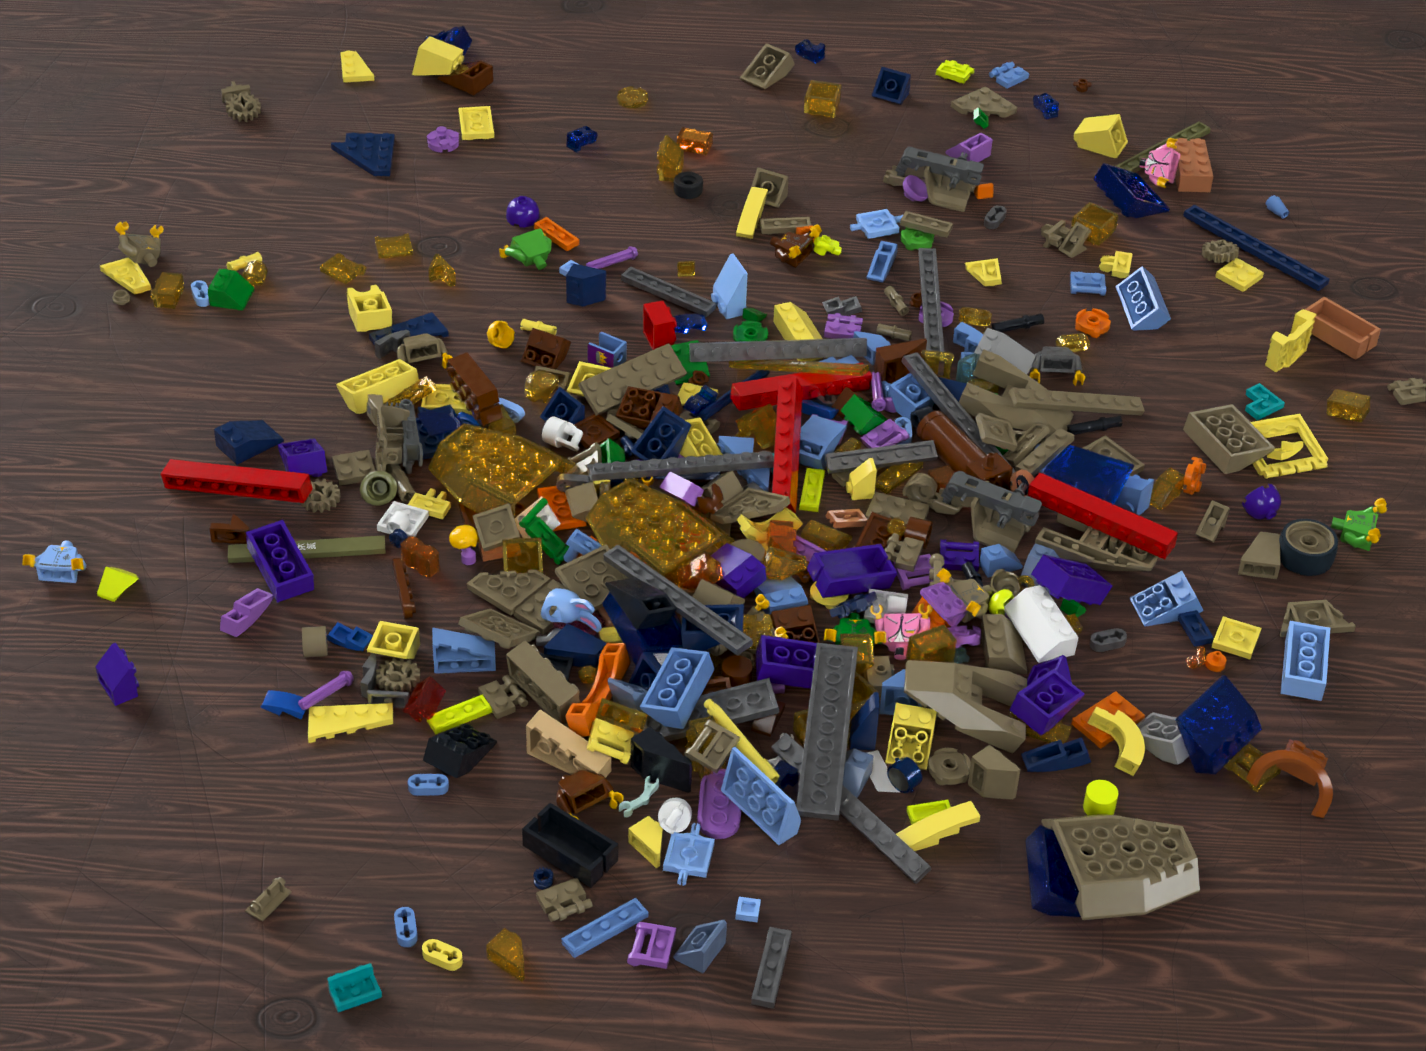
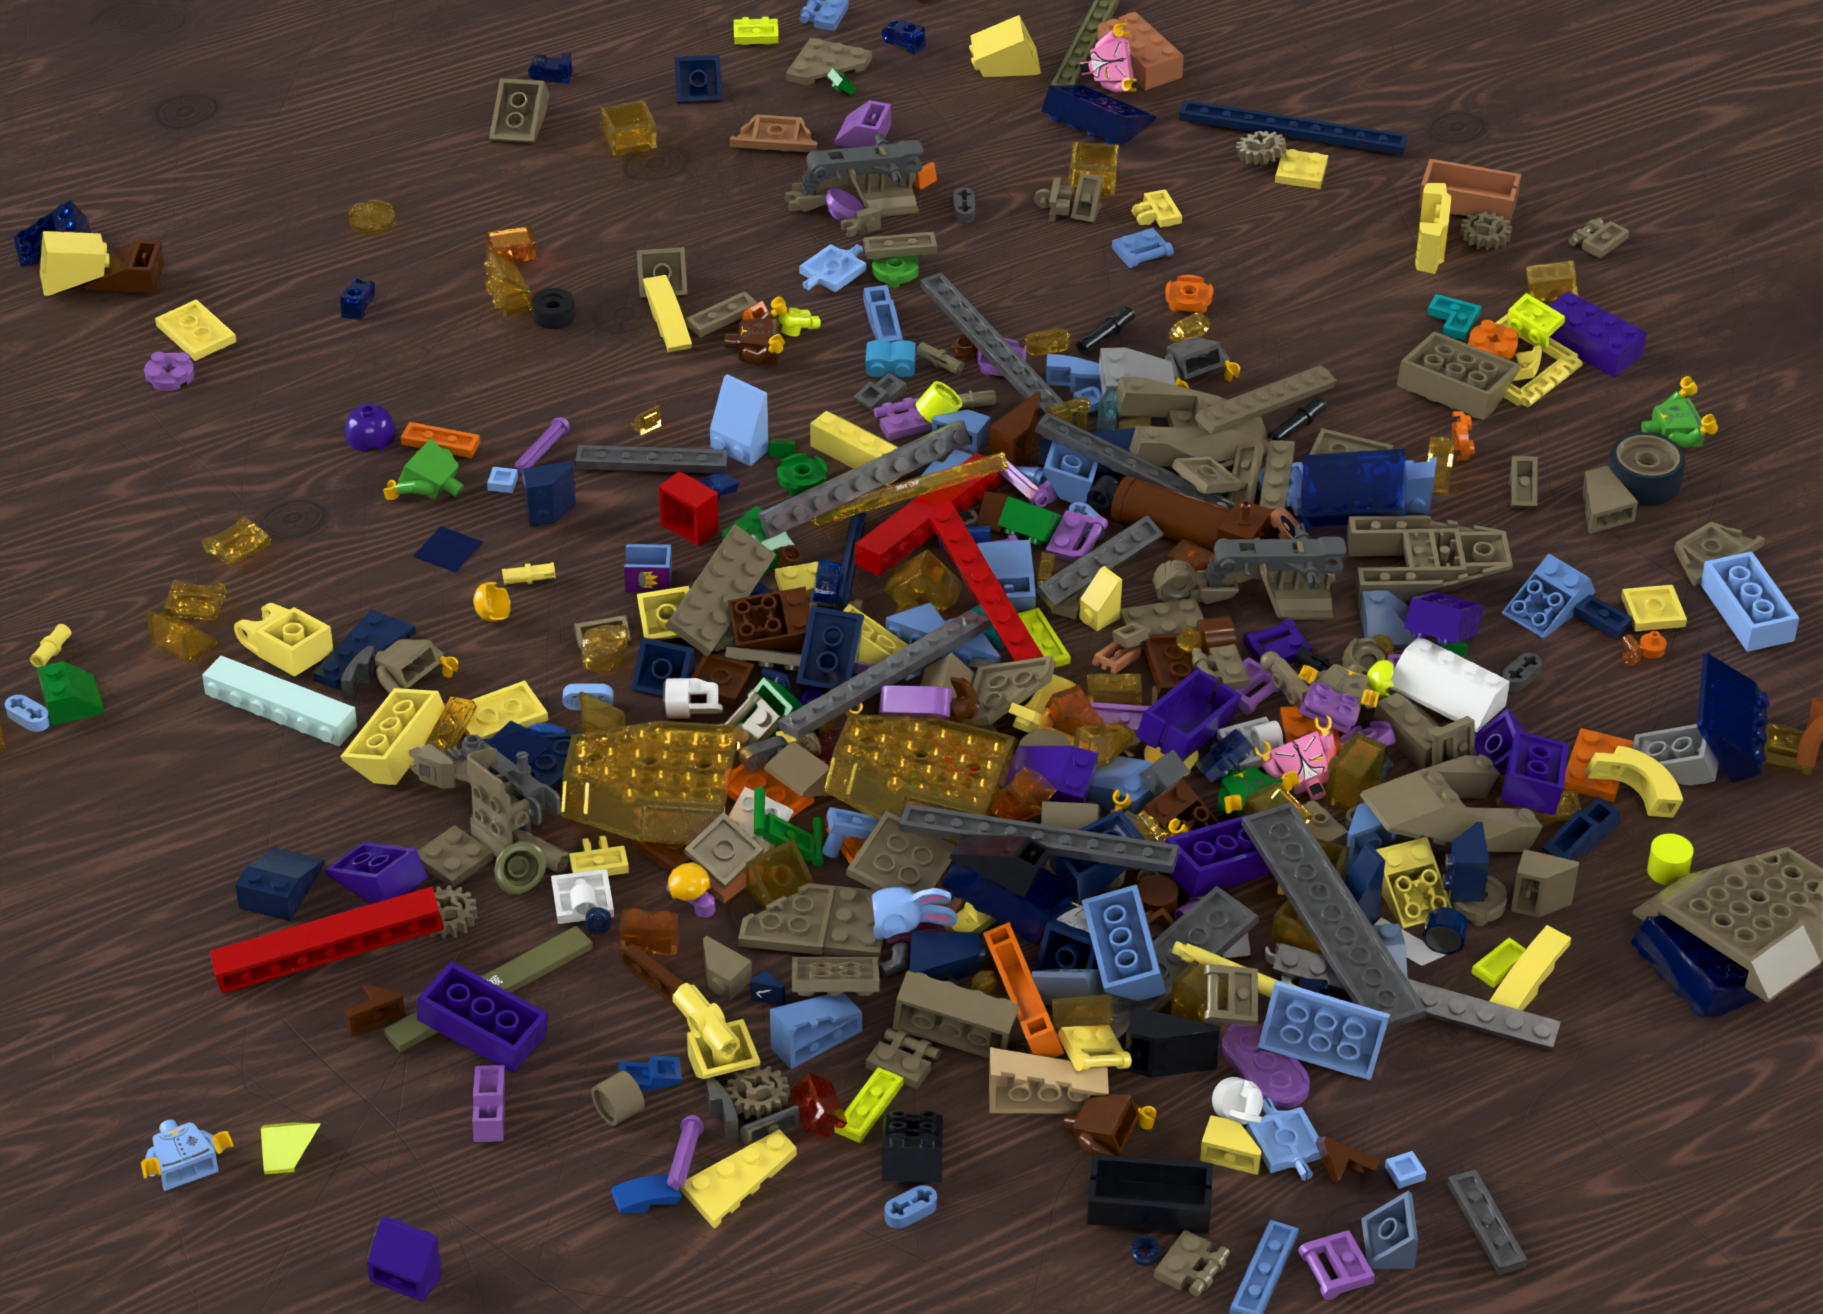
camera: 30 degrees left, 0 degrees up
clear yellow head [243,260,268,287] -> none
dark blue wing [331,133,395,176] -> none
clear yellow slope [429,254,456,287] -> none
reddish brown piece [447,352,503,426] -> none
reddish brown slope [521,328,571,370] -> none
light aqua piece [619,776,659,817] -> none
clear yellow plate [875,462,923,494] -> none
light yellow wing [965,258,1002,286] -> none
medium blue slope [979,544,1023,577] -> none
red brick [1028,473,1178,560] -> none
medium blue slope [1115,266,1171,330] -> none
dark purple cylinder [1242,484,1281,520] -> none
medium blue cone [1265,195,1289,219] -> none
none -> clear yellow slope [147,611,218,665]
none -> light aqua brick [202,656,357,746]
none -> clear blue piece [413,526,483,572]
none -> light yellow piece [673,983,740,1059]
none -> dark tan slope [703,936,752,1001]
none -> medium nougat wing [730,114,817,152]
none -> dark blue slope [750,970,786,1006]
none -> dark tan plate [841,205,881,237]
none -> dark azure brick [865,340,916,378]
none -> neon yellow piece [916,381,963,424]
none -> dark tan plate [1112,622,1149,648]
none -> dark grey brick [1139,749,1189,796]
none -> reddish brown slope [1316,1136,1380,1183]
none -> dark tan plate [1429,716,1475,766]
none -> dark blue slope [1443,822,1490,902]
none -> dark tan gear [1460,211,1512,250]
none -> orange plate [1468,320,1518,360]
none -> neon yellow bracket [1507,293,1565,348]
none -> dark purple brick [1549,291,1647,377]

